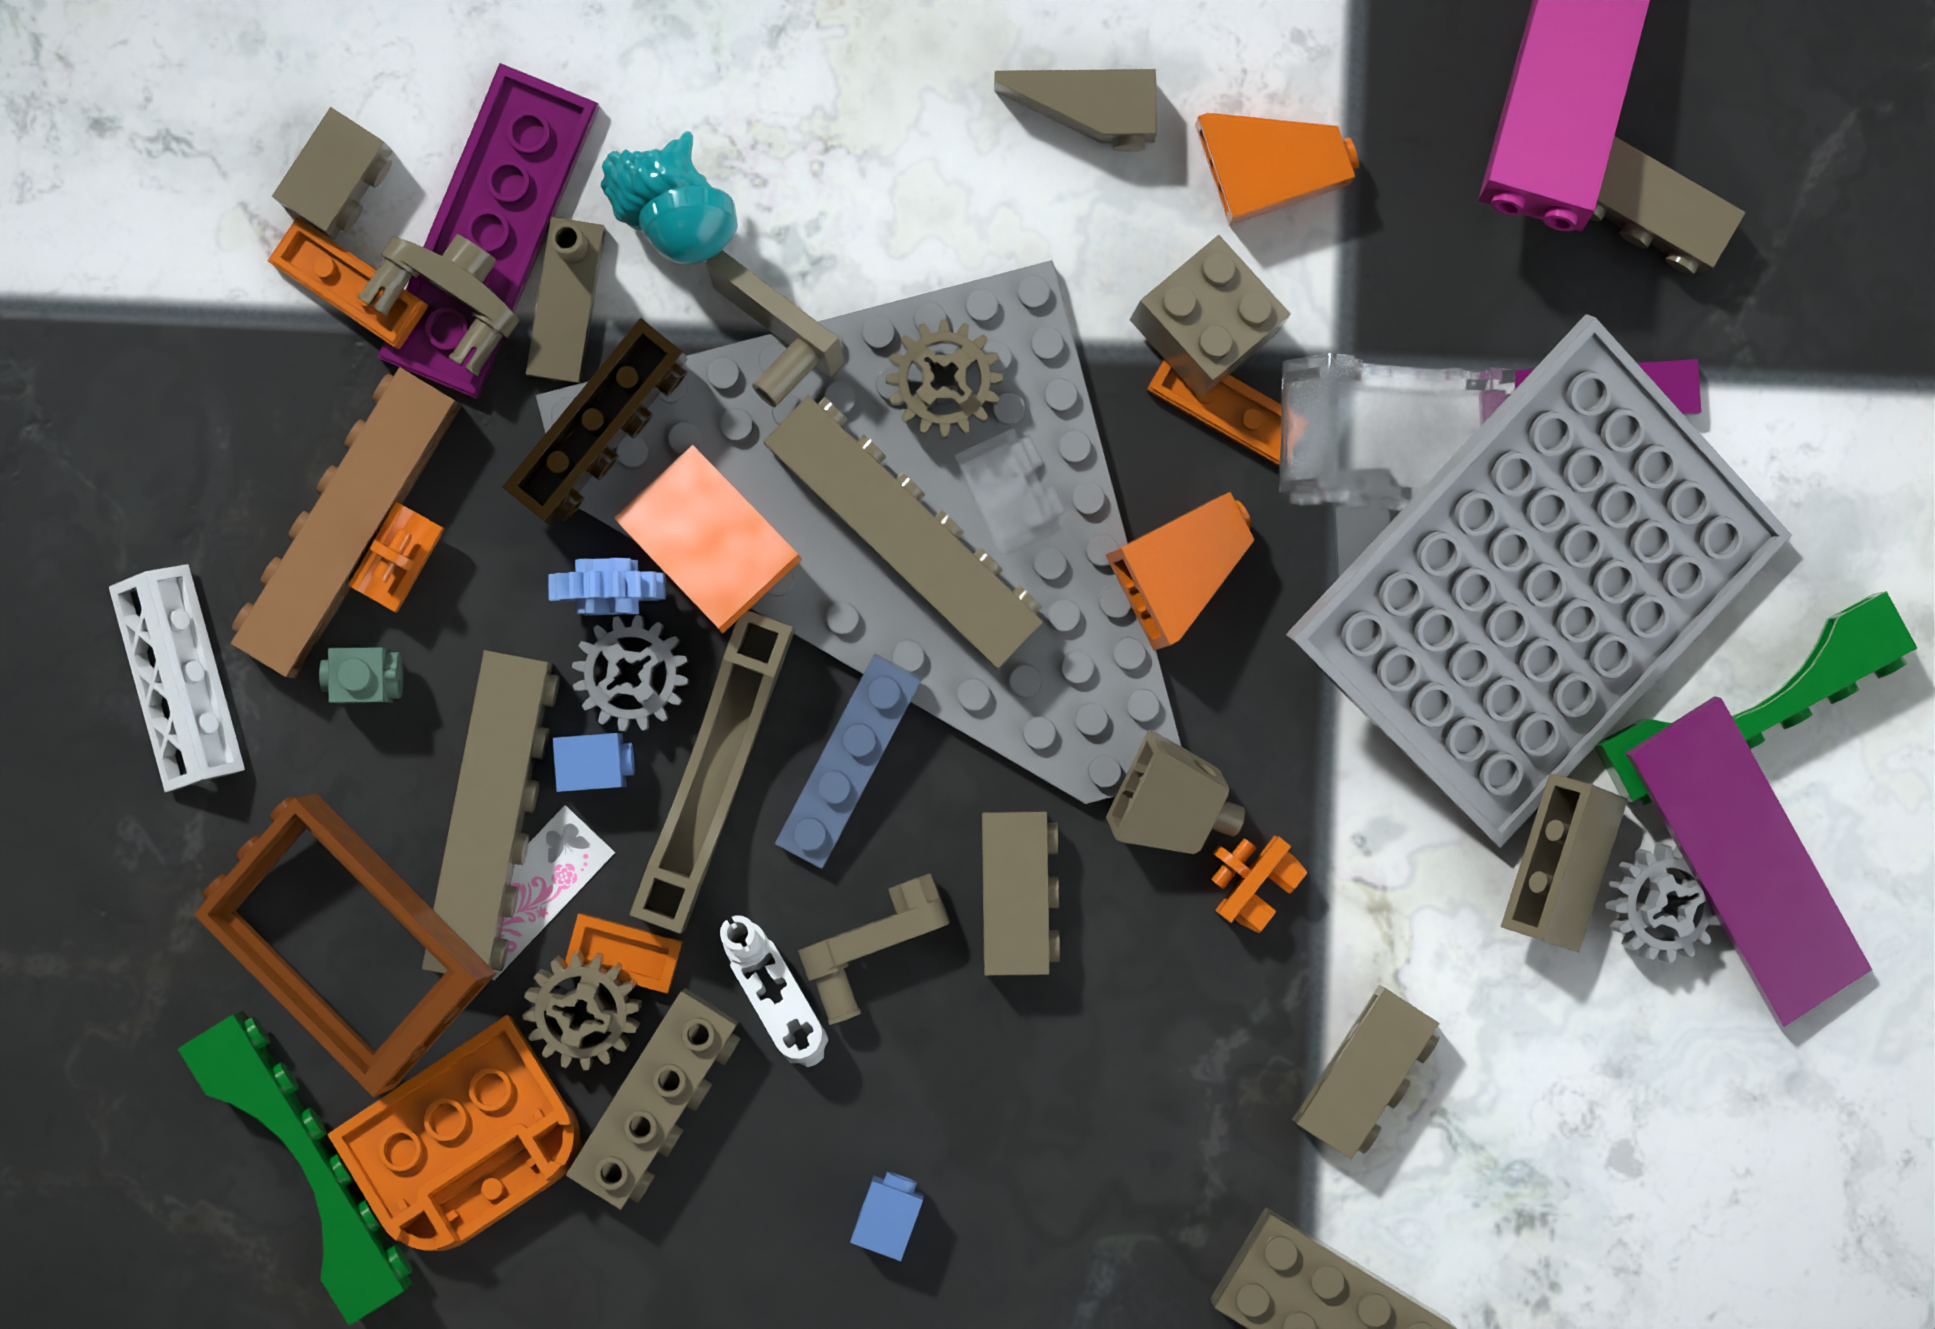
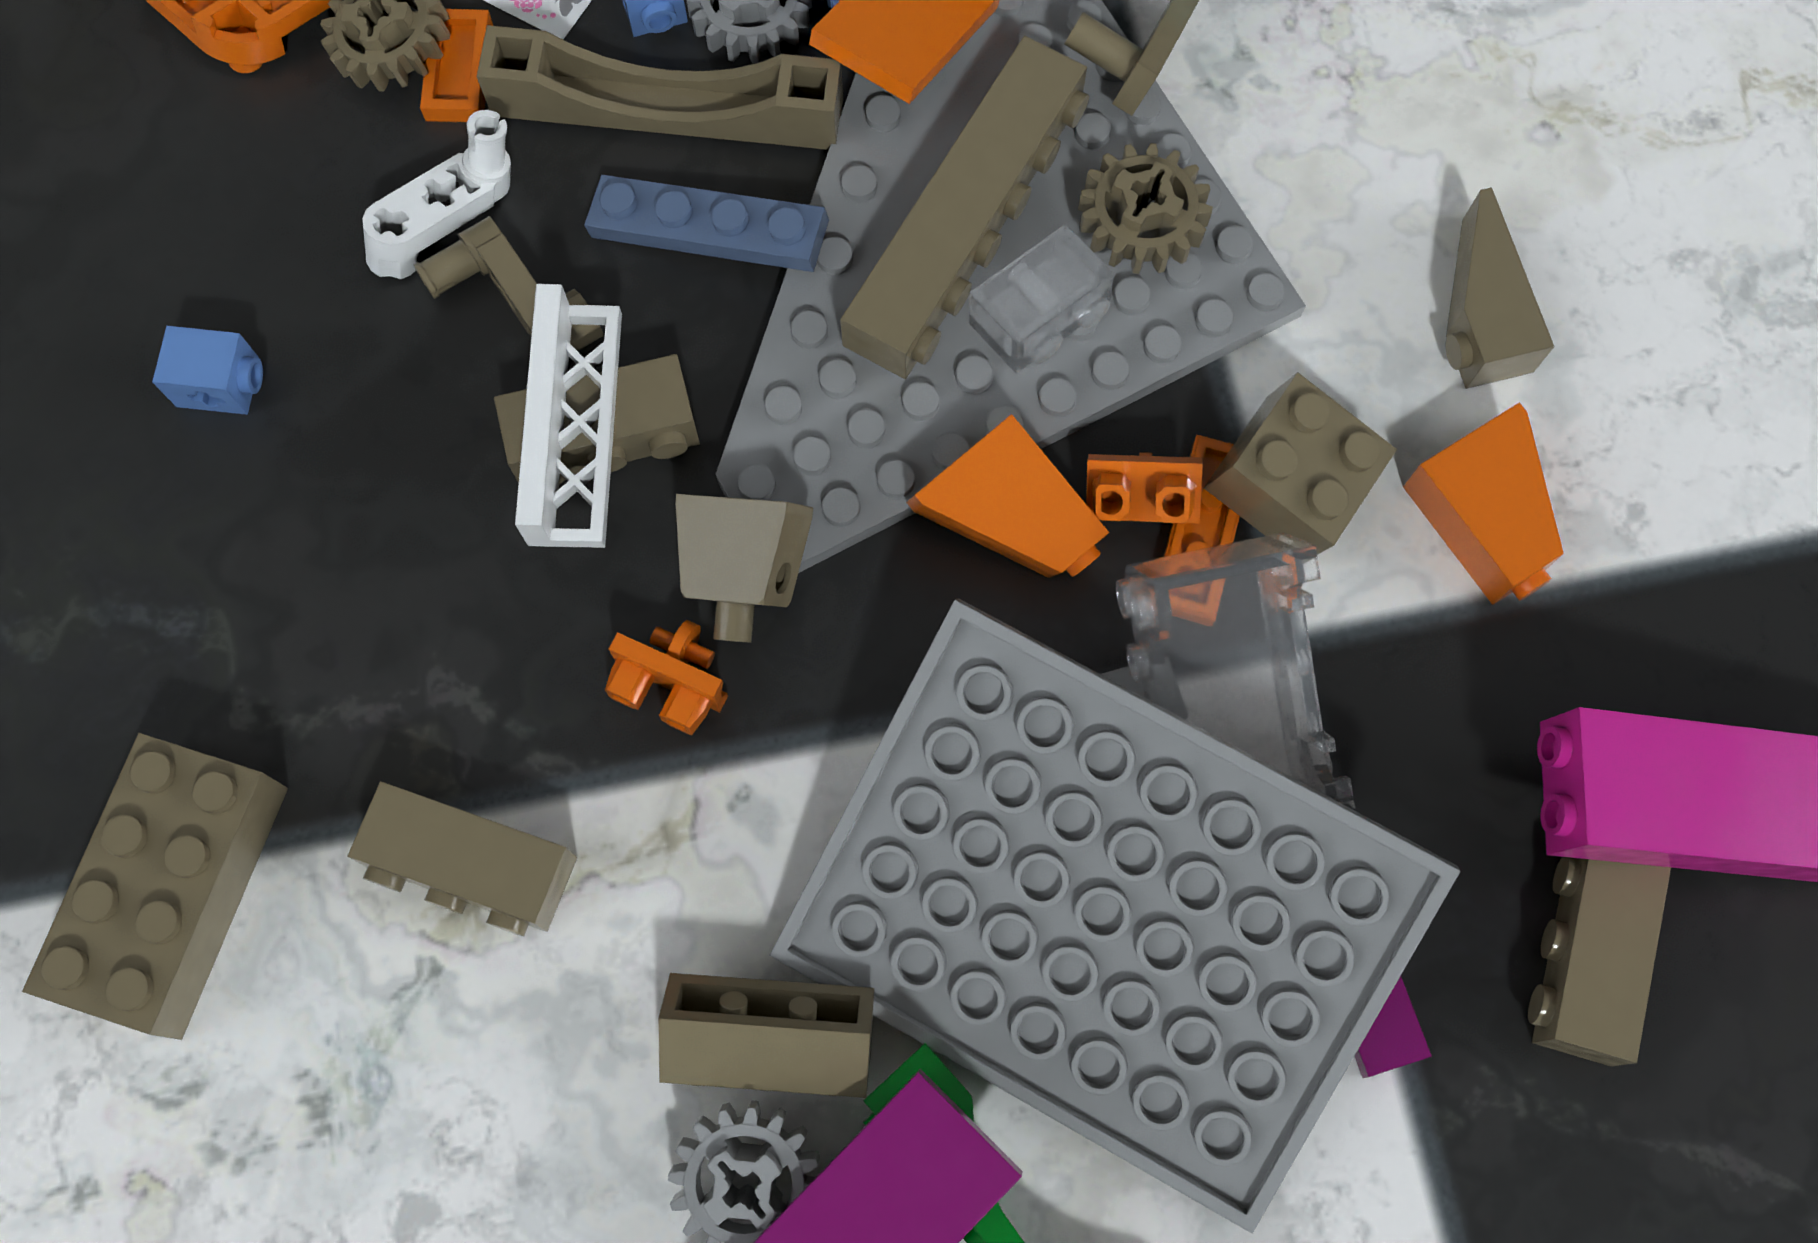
camera: 75 degrees right, 15 degrees down
dark tan brick [566,988,741,1210] -> none
none -> white fence [515,284,622,548]
none -> orange hips [1086,452,1203,524]

